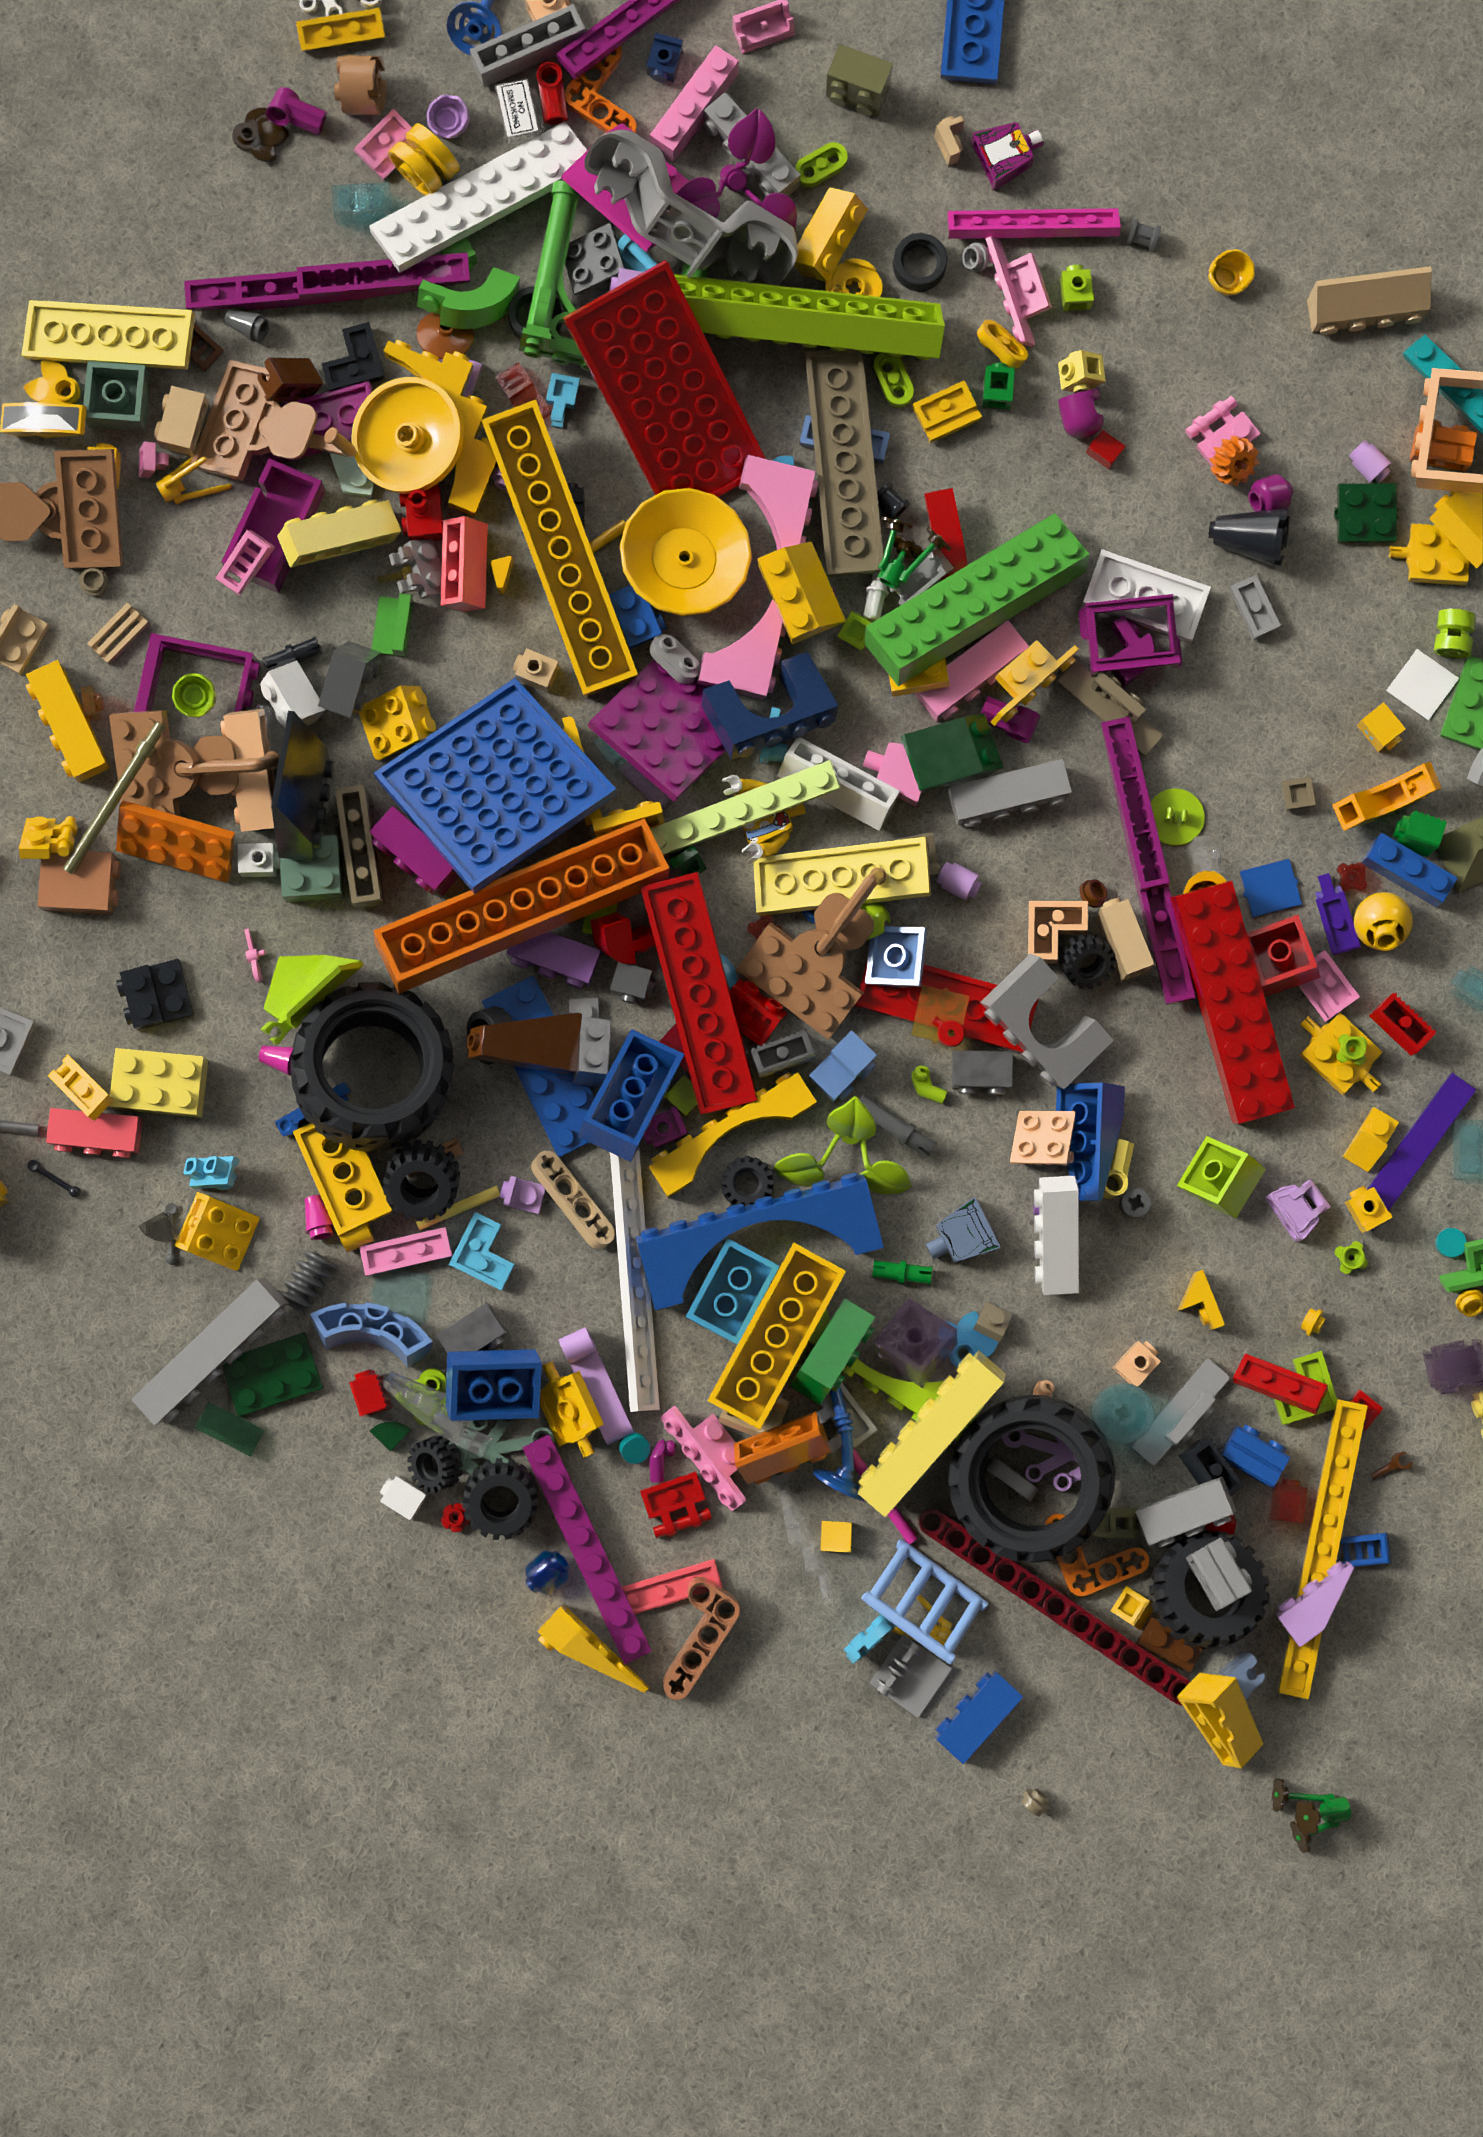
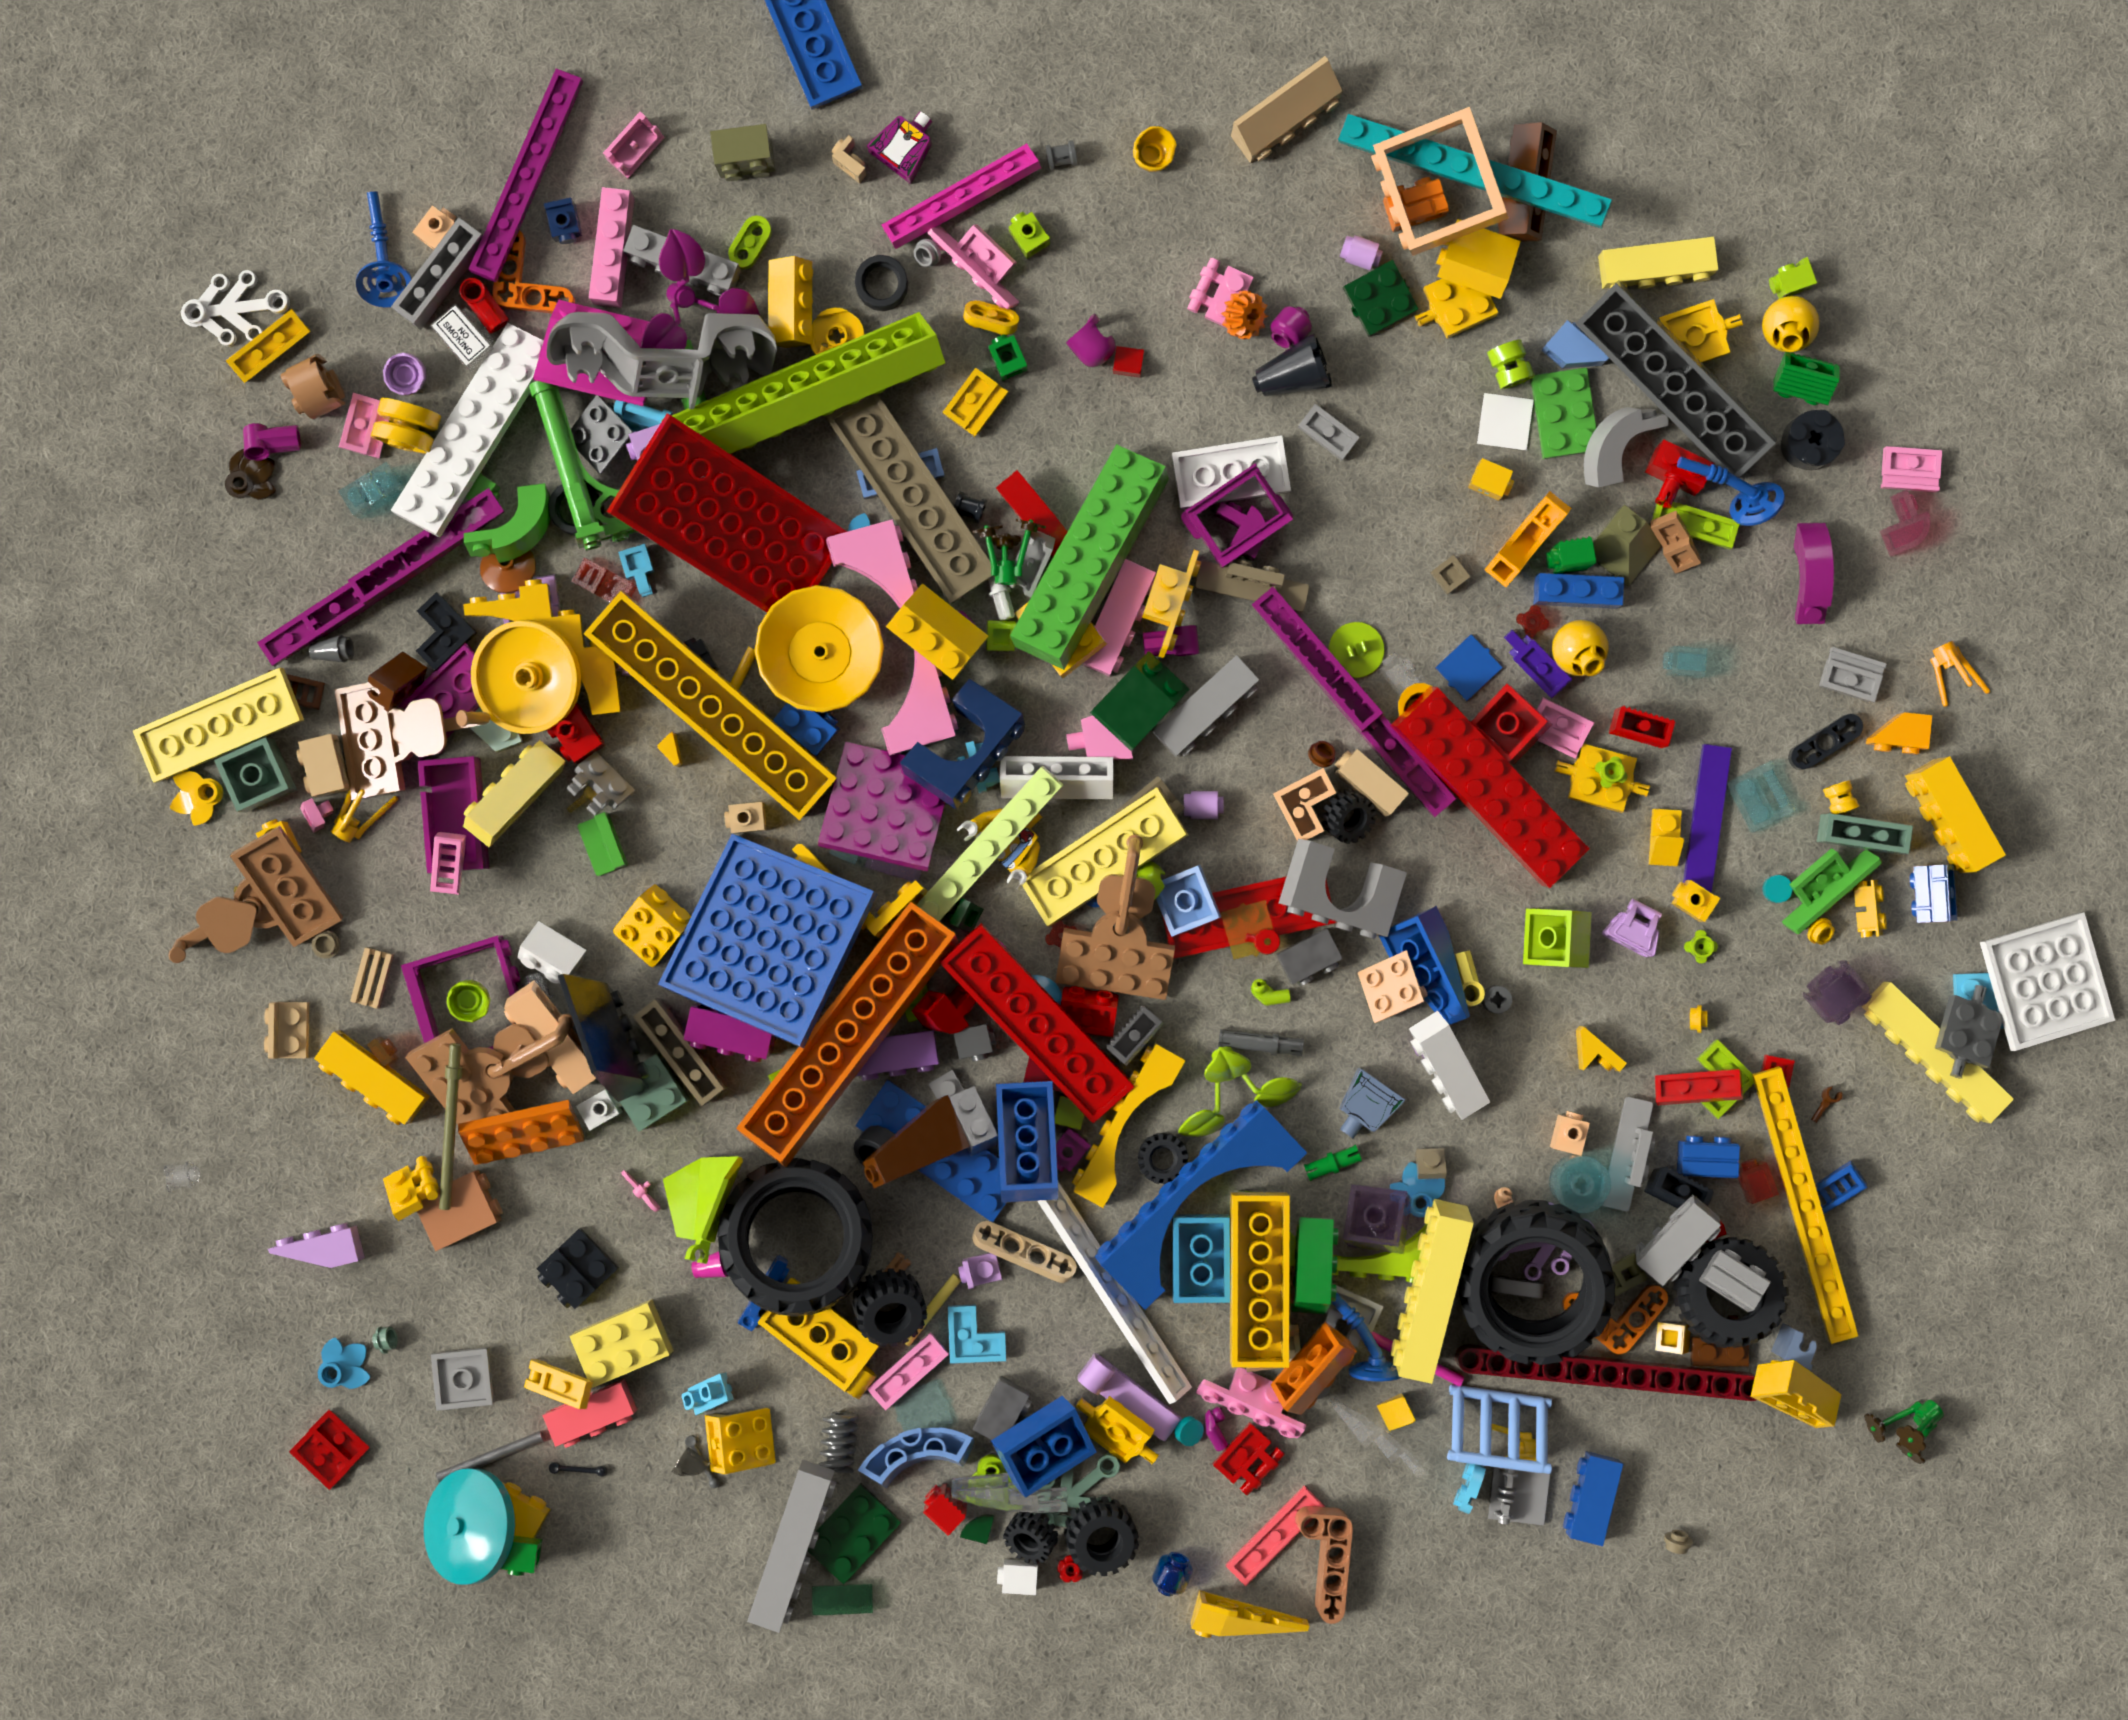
camera: 25 degrees left, 5 degrees up
slope [0,403,87,438] -> none
black pin [262,636,323,673] -> none
dark pink cone [304,1195,334,1240] -> none
dark grey brick [318,641,382,718] -> none
coral brick [441,516,488,612] -> none
magenta plate [522,1434,652,1664] -> none
light grey plate [649,634,701,684] -> none
medium blue brick [808,1030,877,1102] -> none
lime plate [873,352,914,408] -> none
light yellow brick [1058,350,1106,394] -> none
lavender slope [1275,1561,1354,1647] -> none

